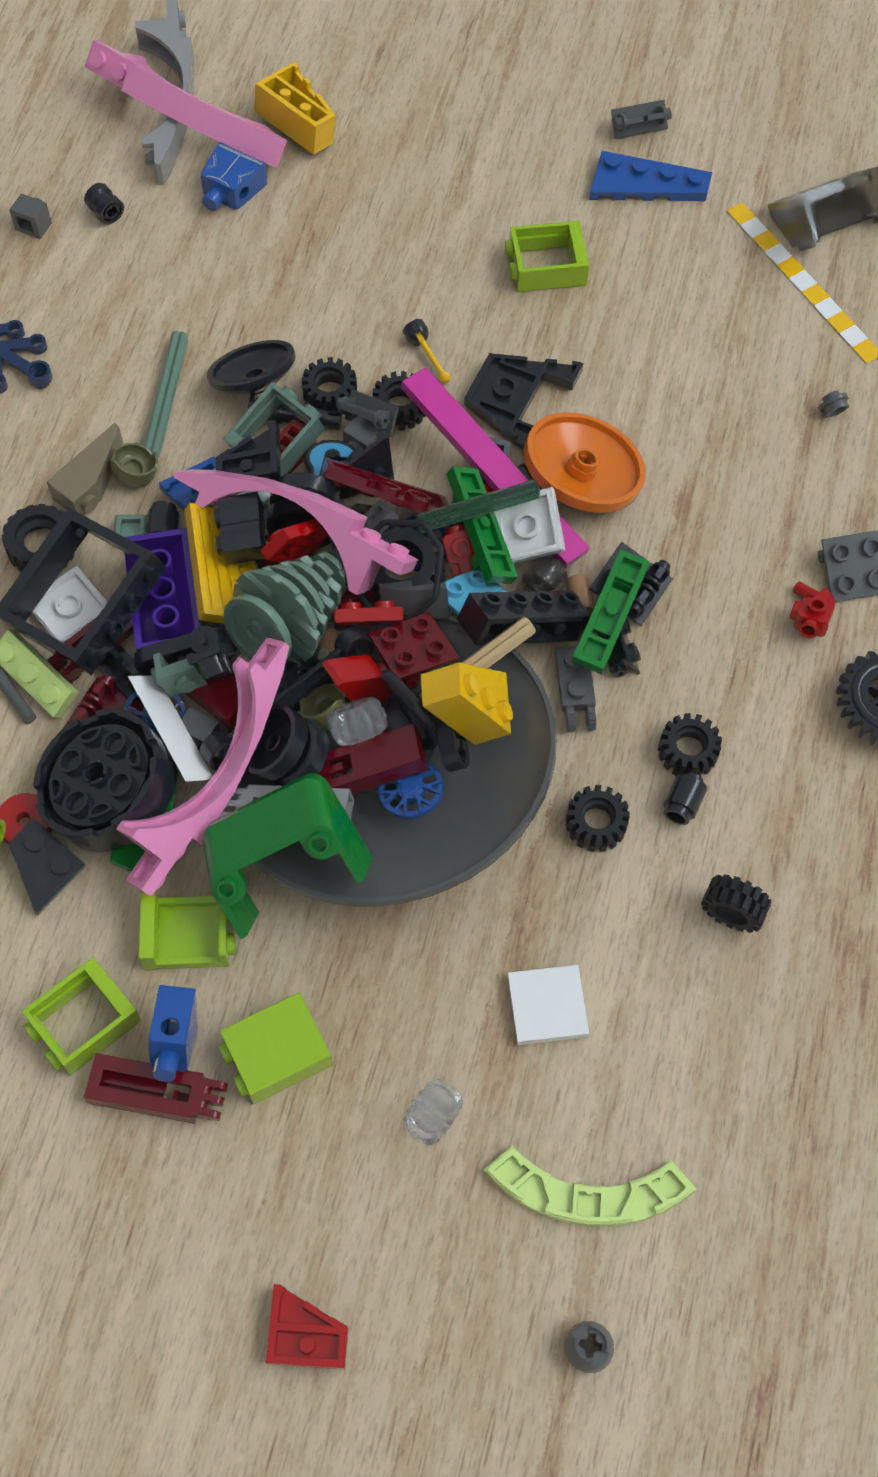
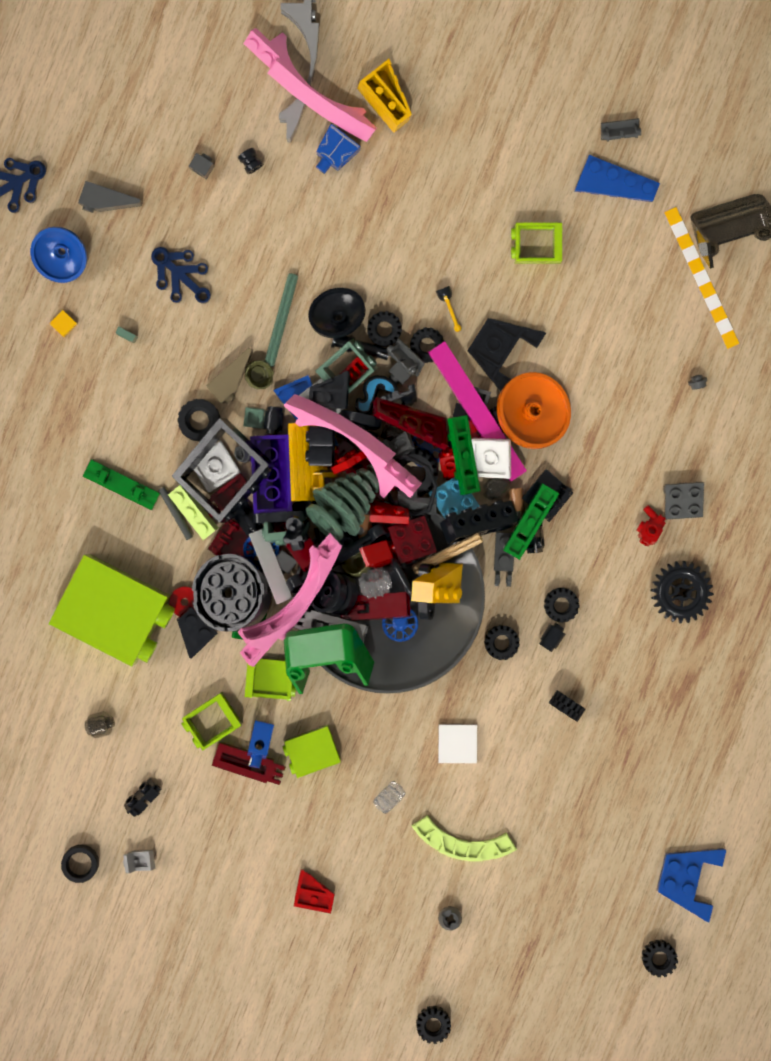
camera: 10 degrees right, 25 degrees up
clear green axle [415,480,540,533] -> none
none -> dark grey plate [234,445,251,463]

